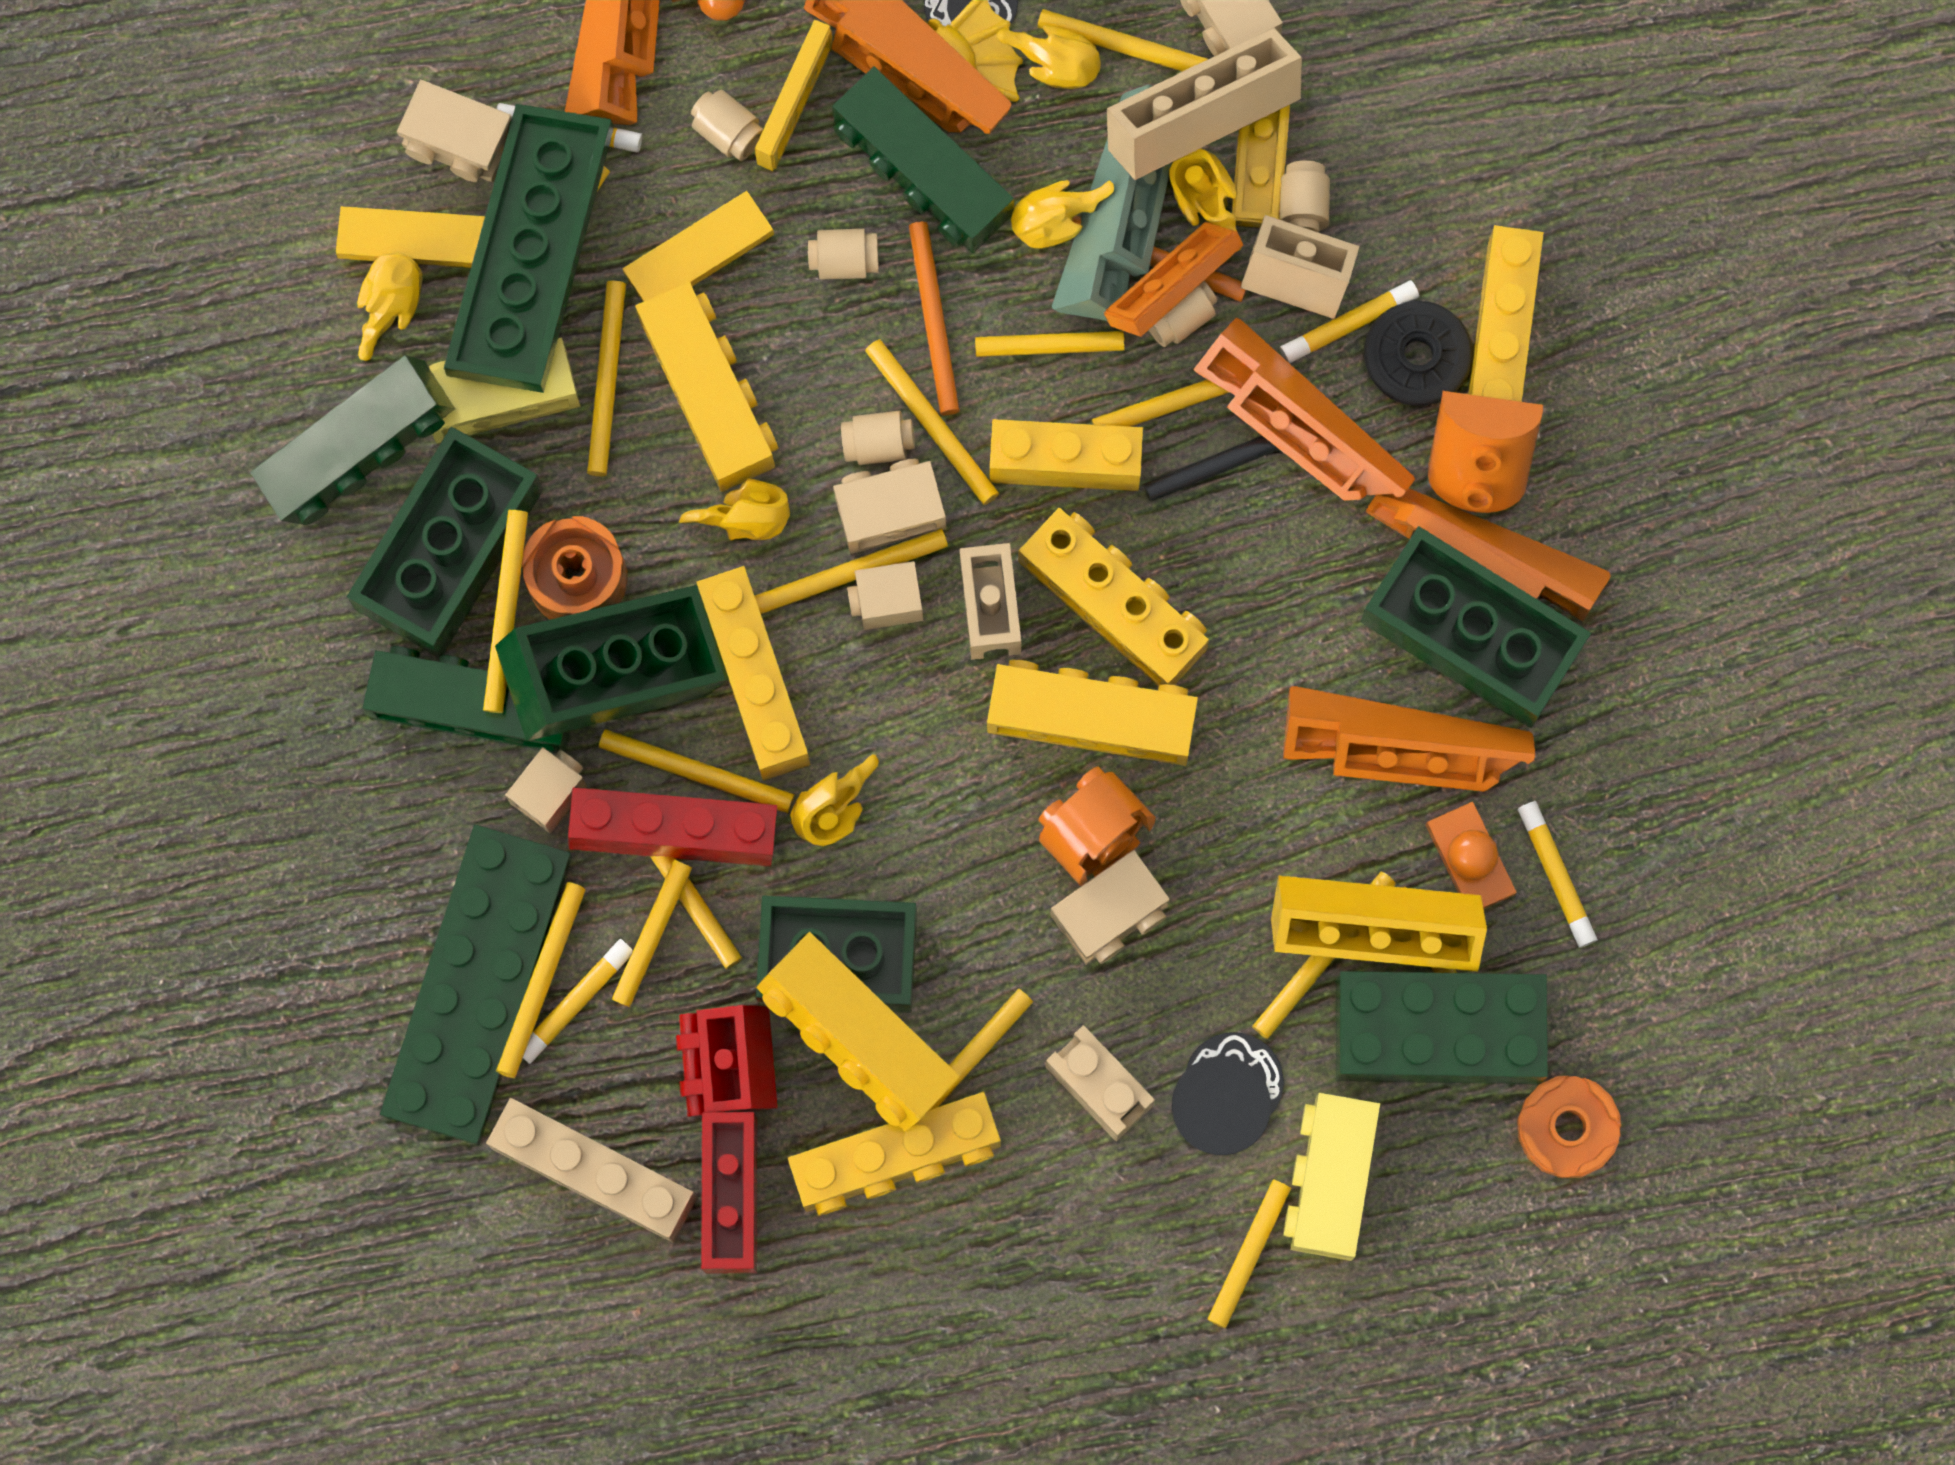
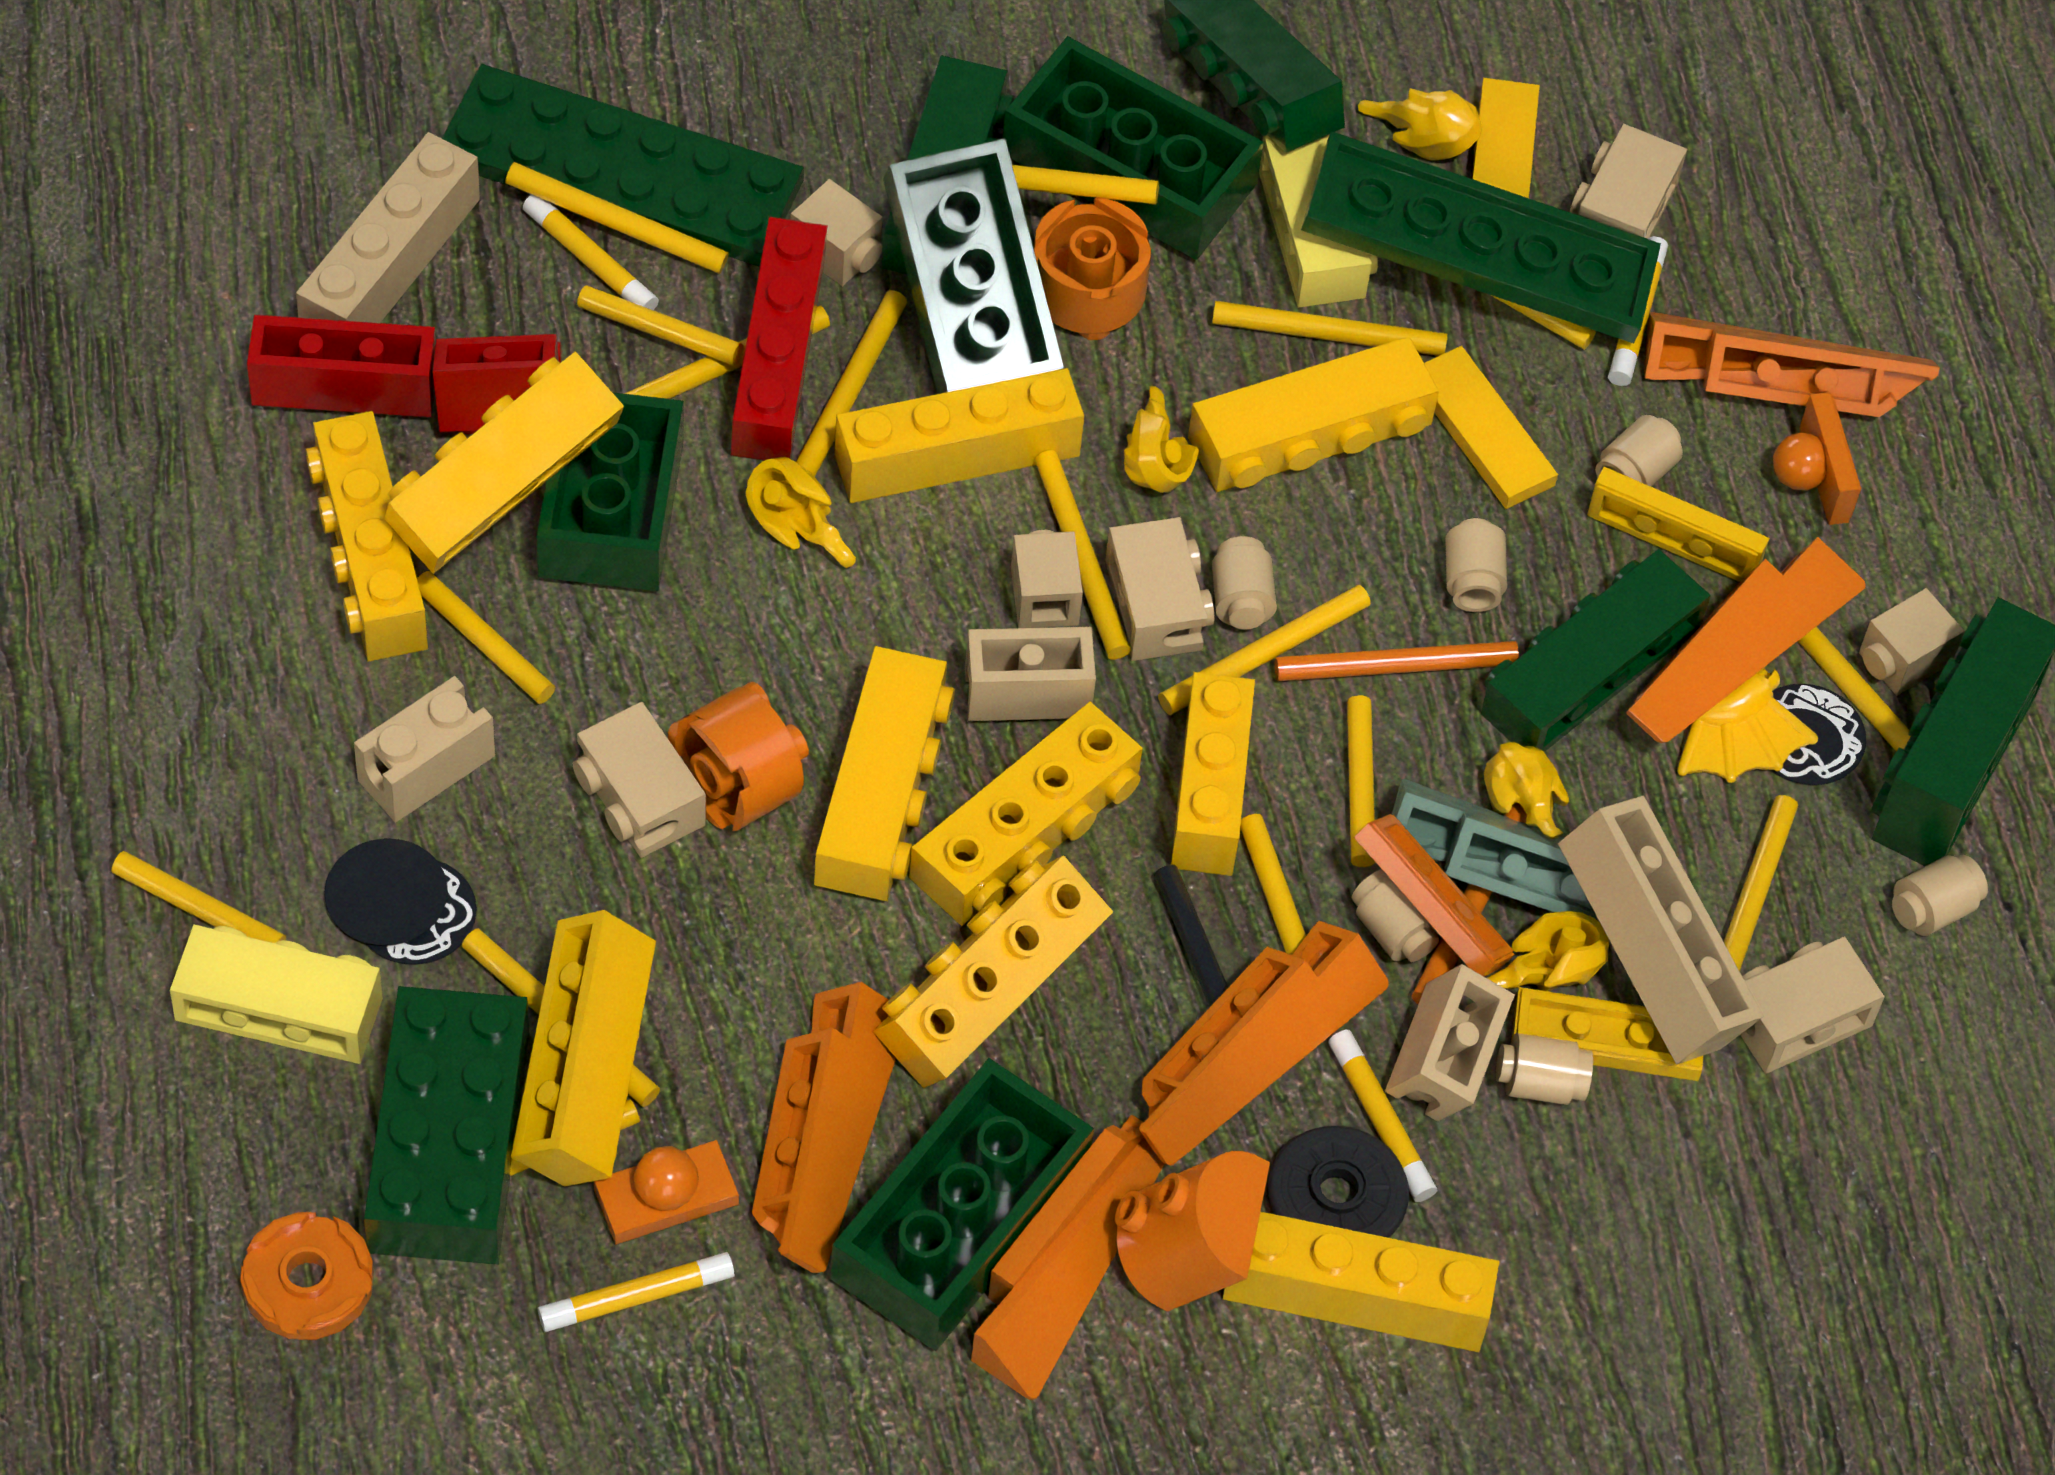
camera: 85 degrees right, 20 degrees down
yellow piece [997,26,1101,89] -> none
none -> yellow brick [873,855,1113,1088]

